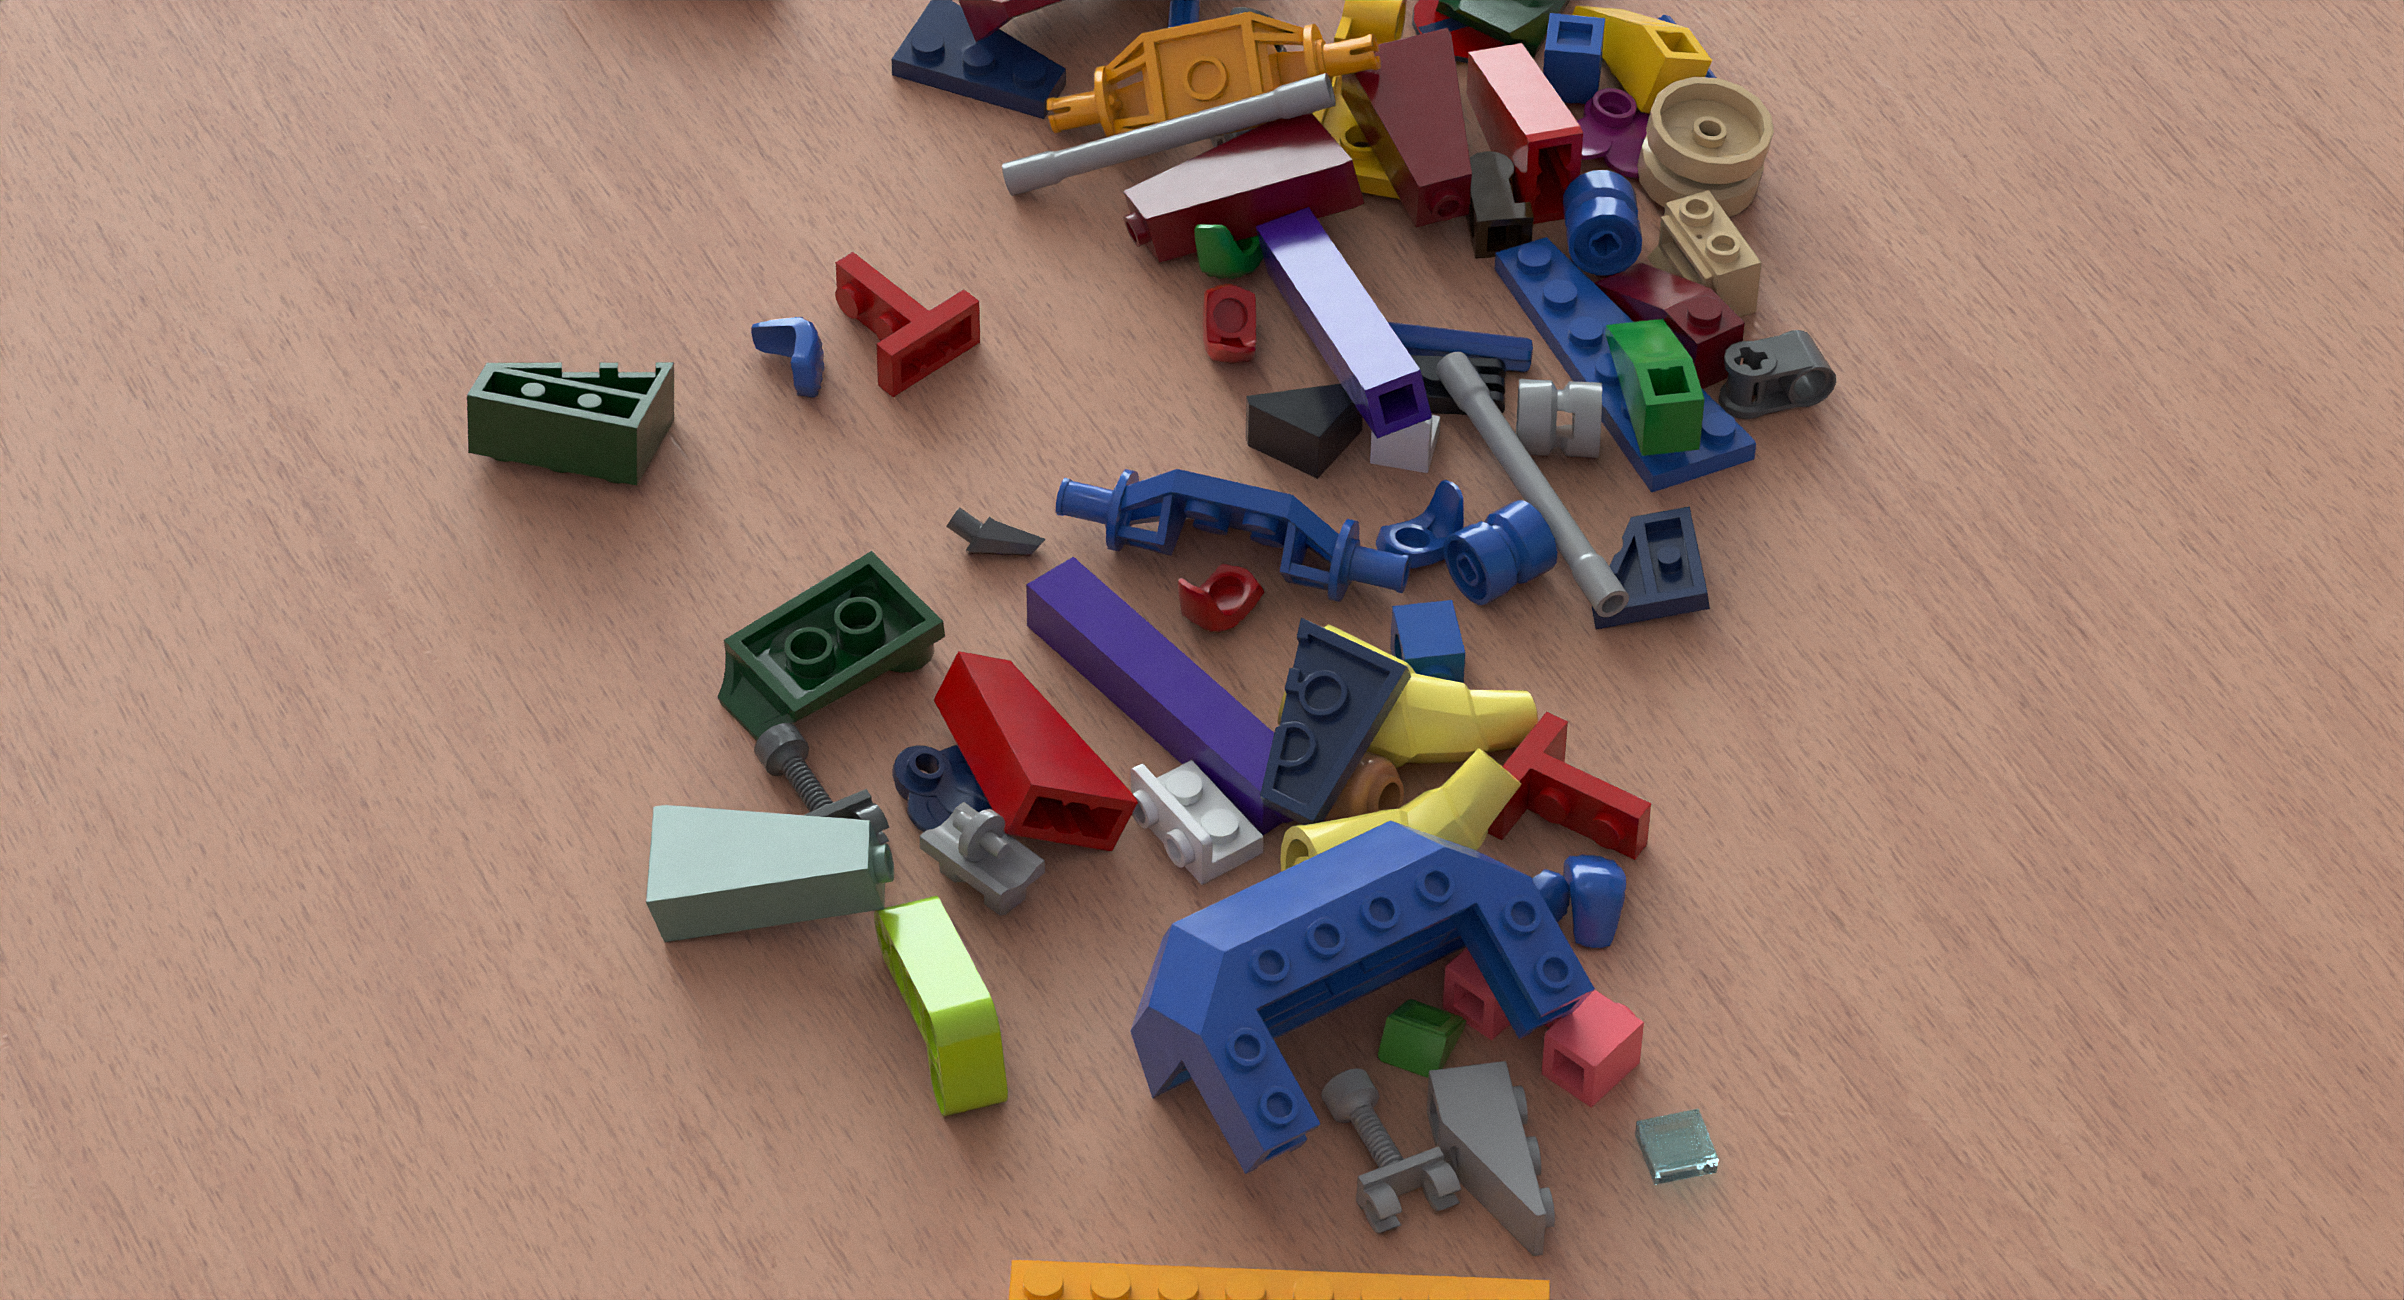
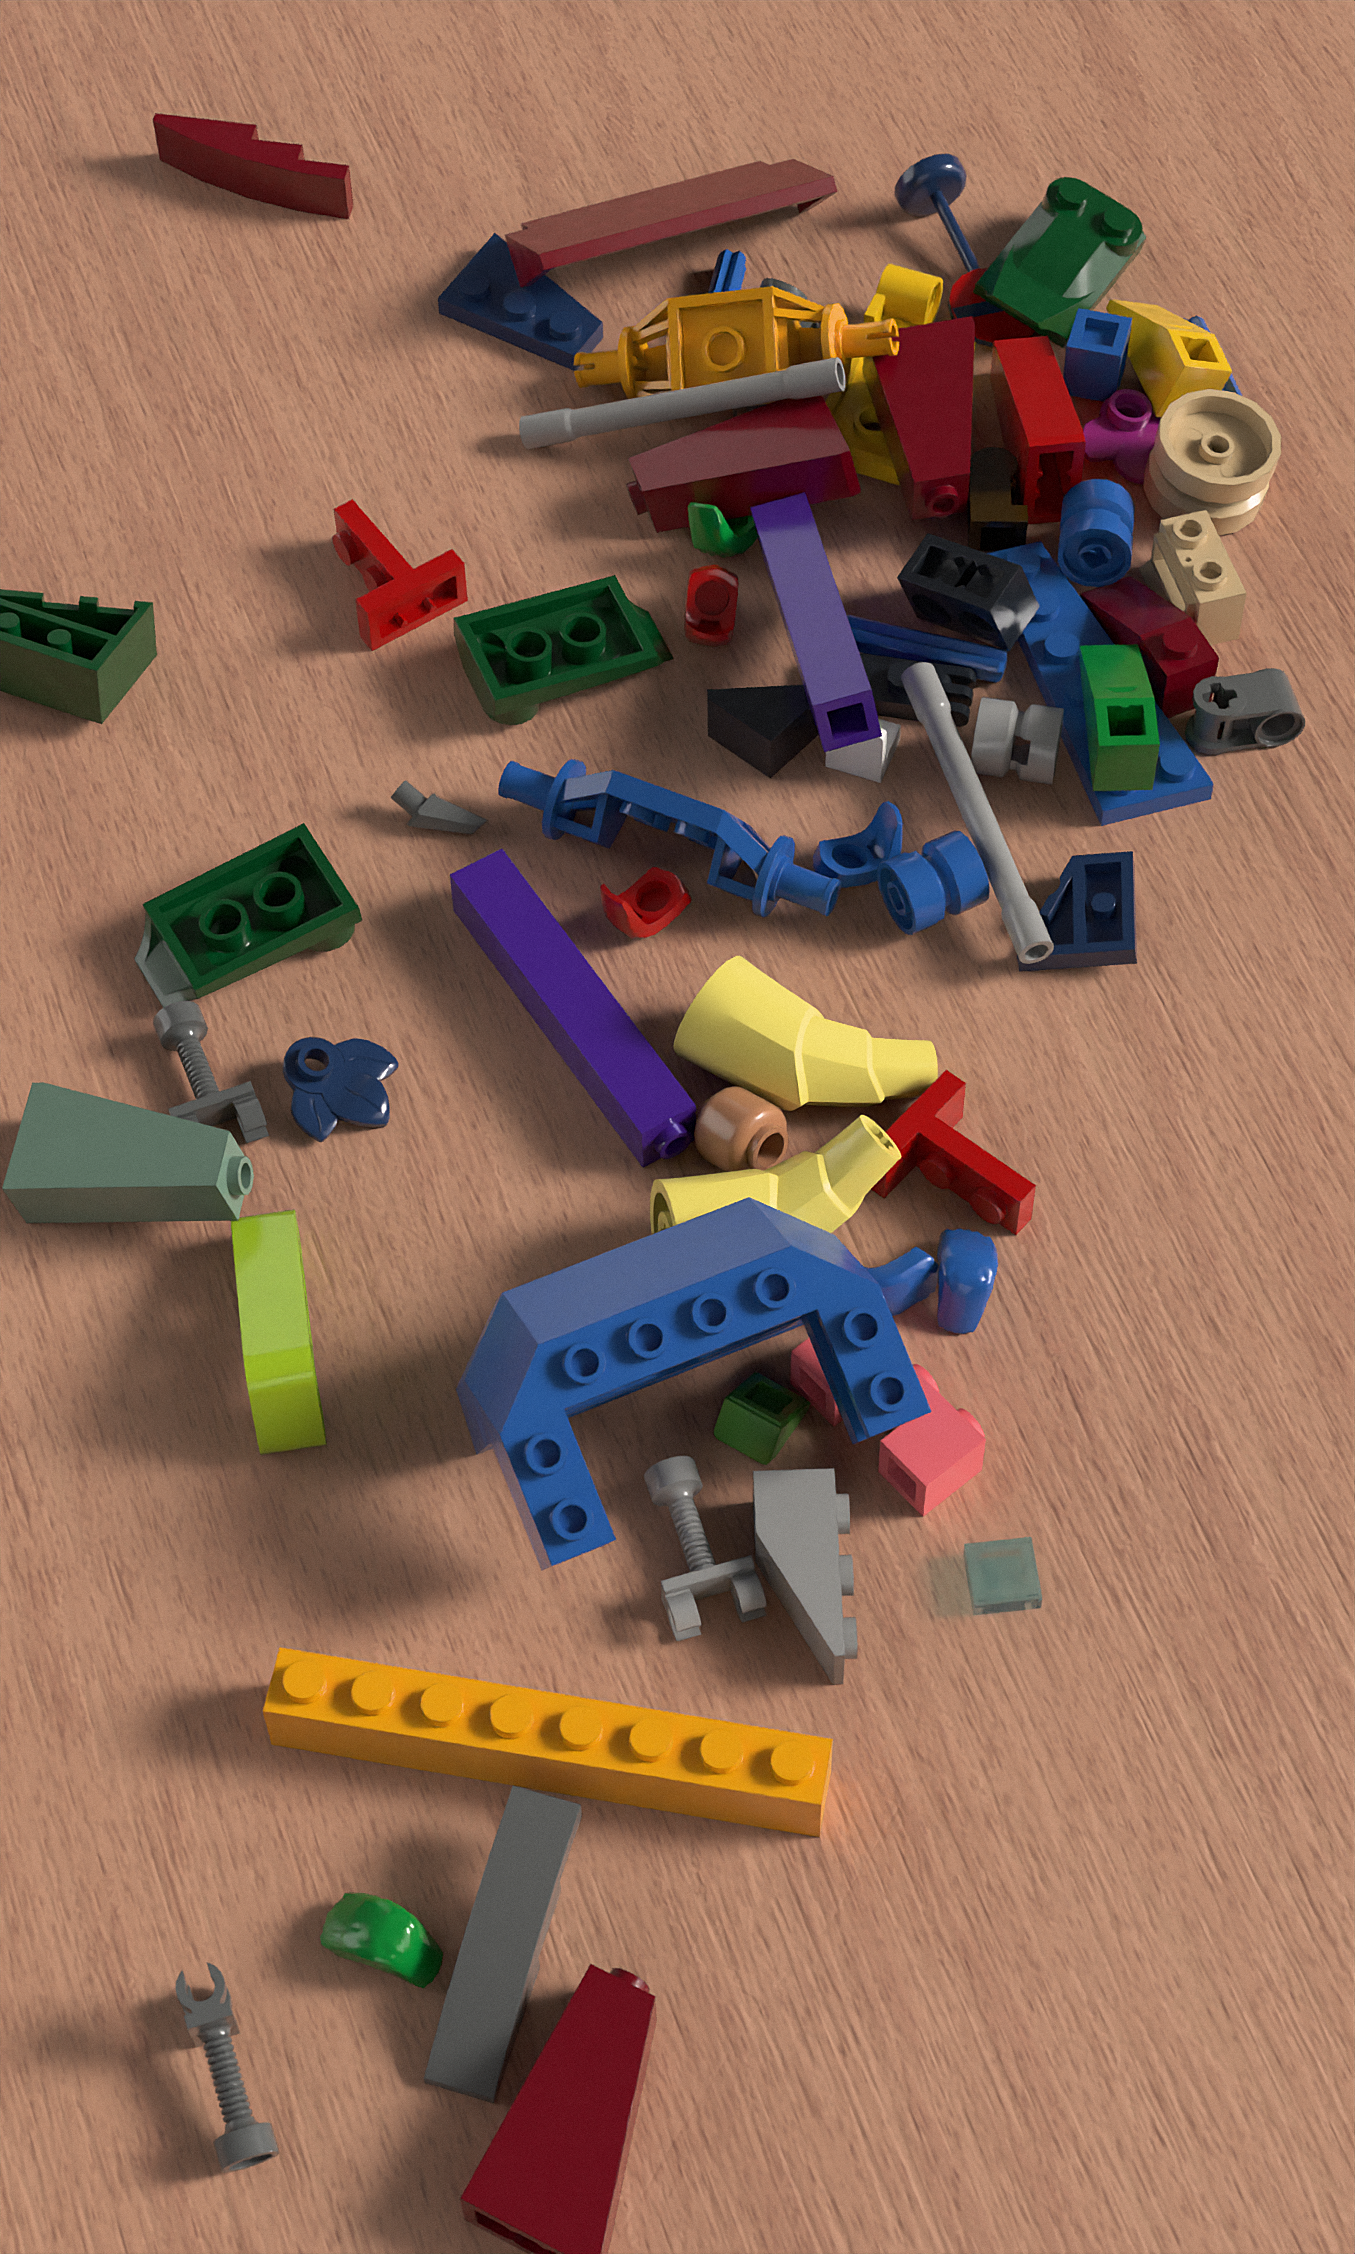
camera: 10 degrees right, 10 degrees up
blue hair [751,317,825,398] -> none
light grey hips [919,802,1045,916] -> none
red slope [934,651,1138,851] -> none
white bracket [1131,760,1263,885] -> none
dark blue wing [1260,617,1411,825] -> none
blue brick [1390,600,1465,683] -> none
none -> dark green slope [454,575,674,725]
none -> black brick [897,533,1040,651]

